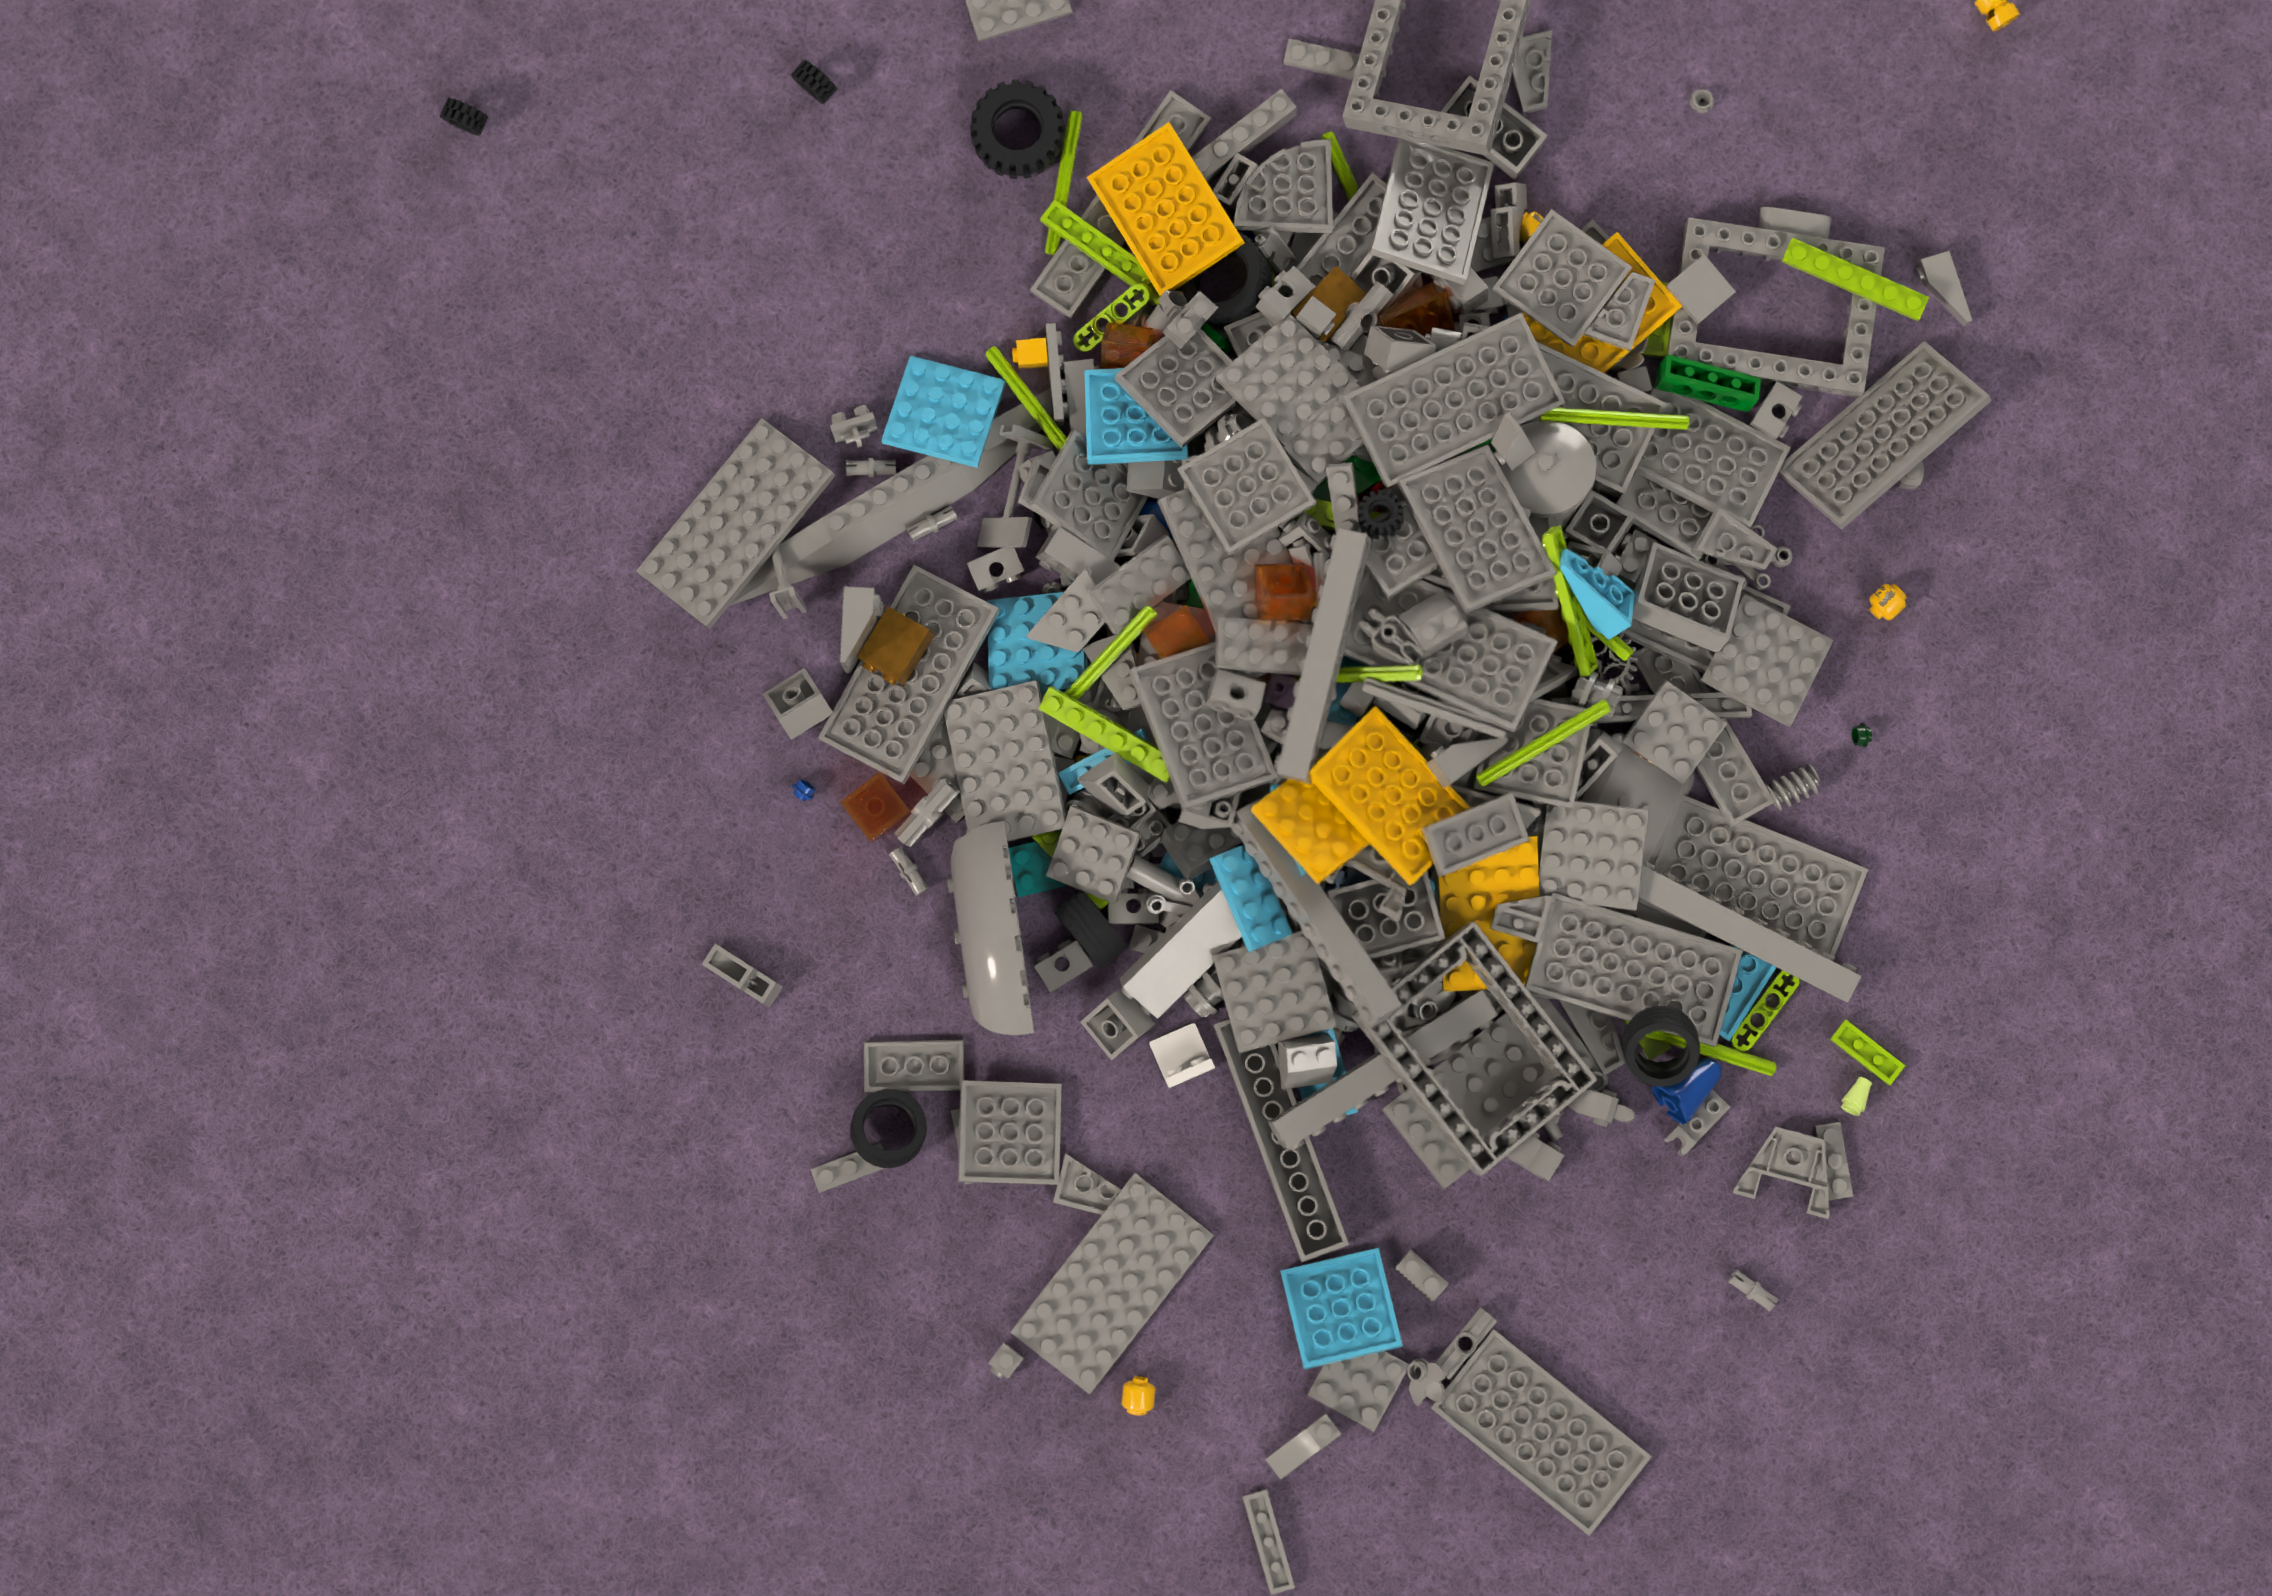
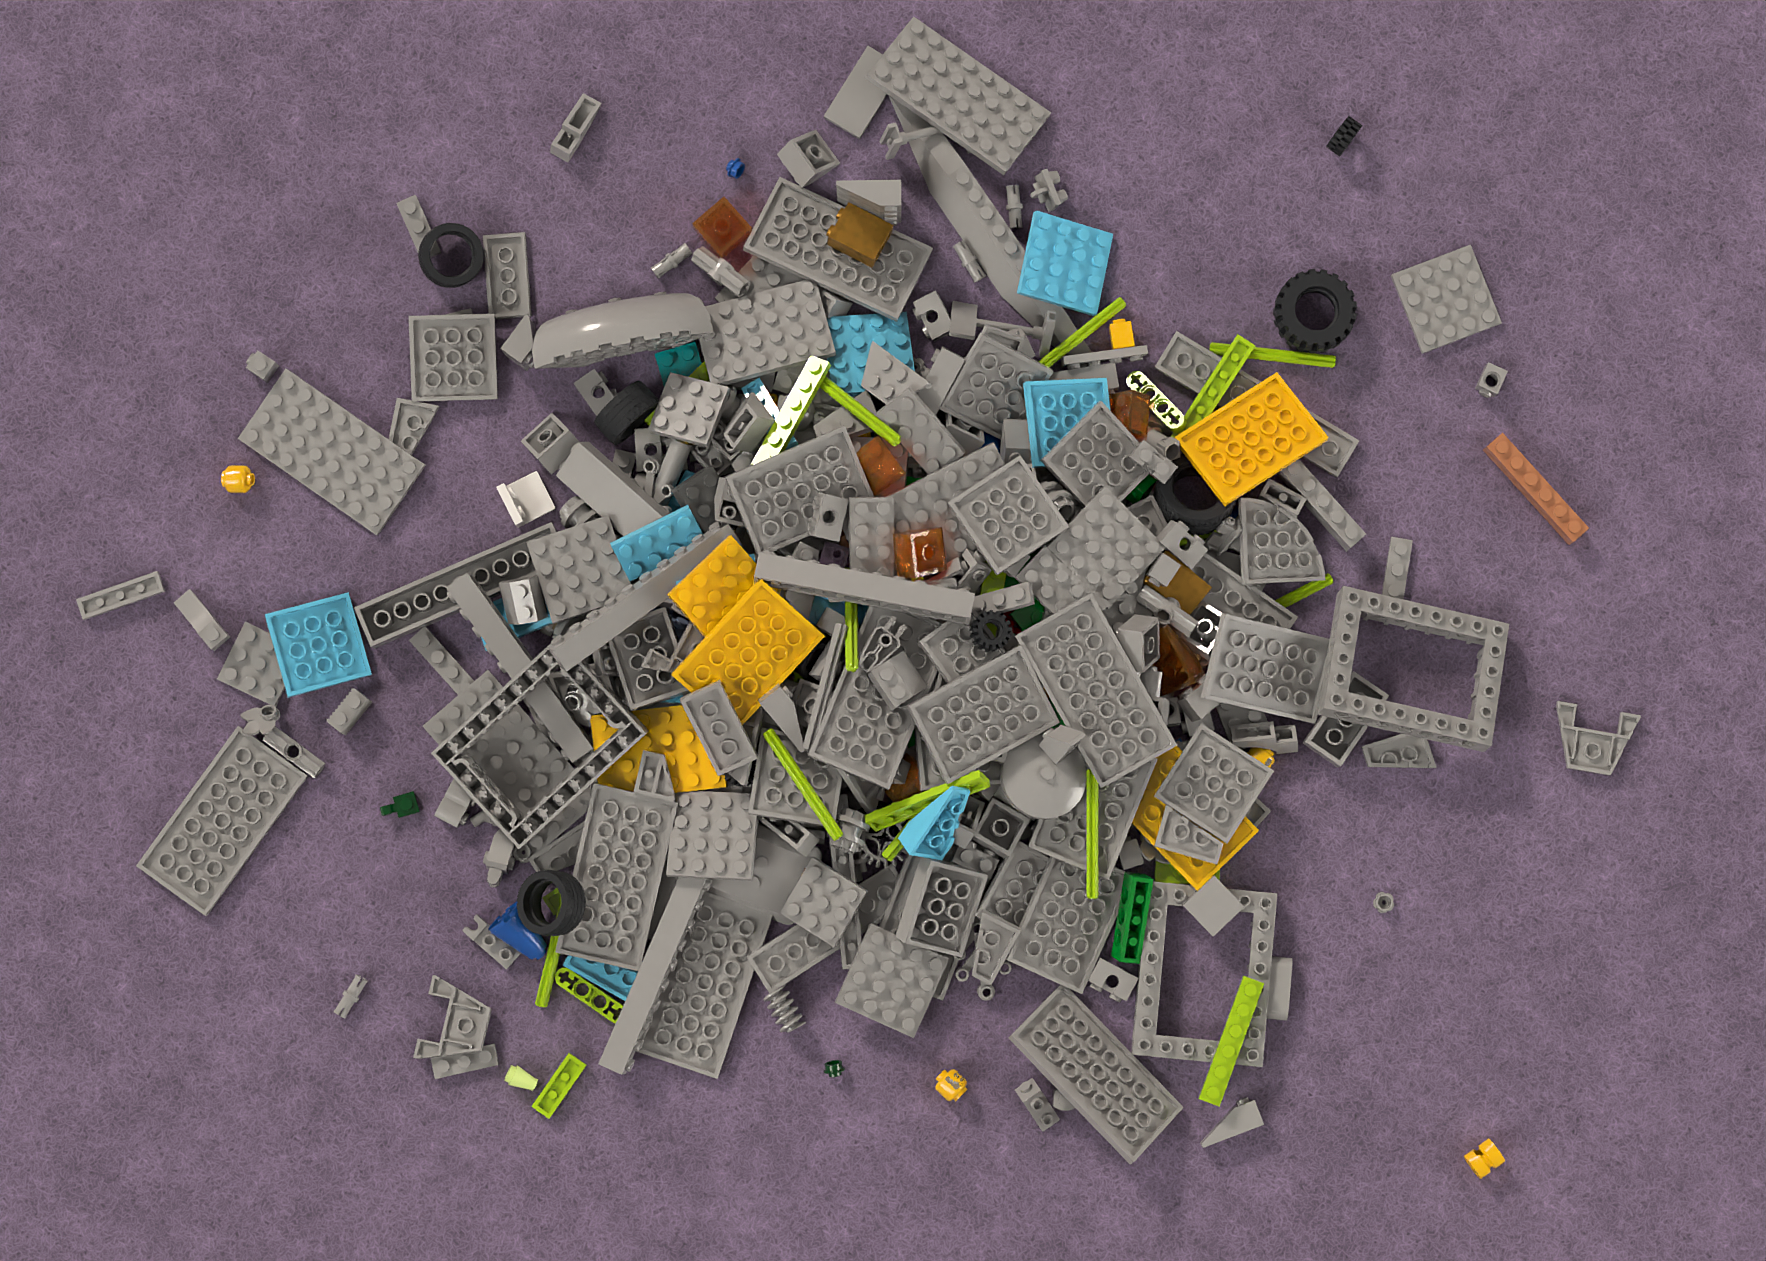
camera: 90 degrees right, 0 degrees up
none -> dark green plate [380,791,420,818]
none -> light grey plate [409,627,474,695]
none -> light grey slope [500,315,536,371]
none -> light grey tile [824,46,888,140]
none -> light grey bracket [1015,1078,1060,1131]

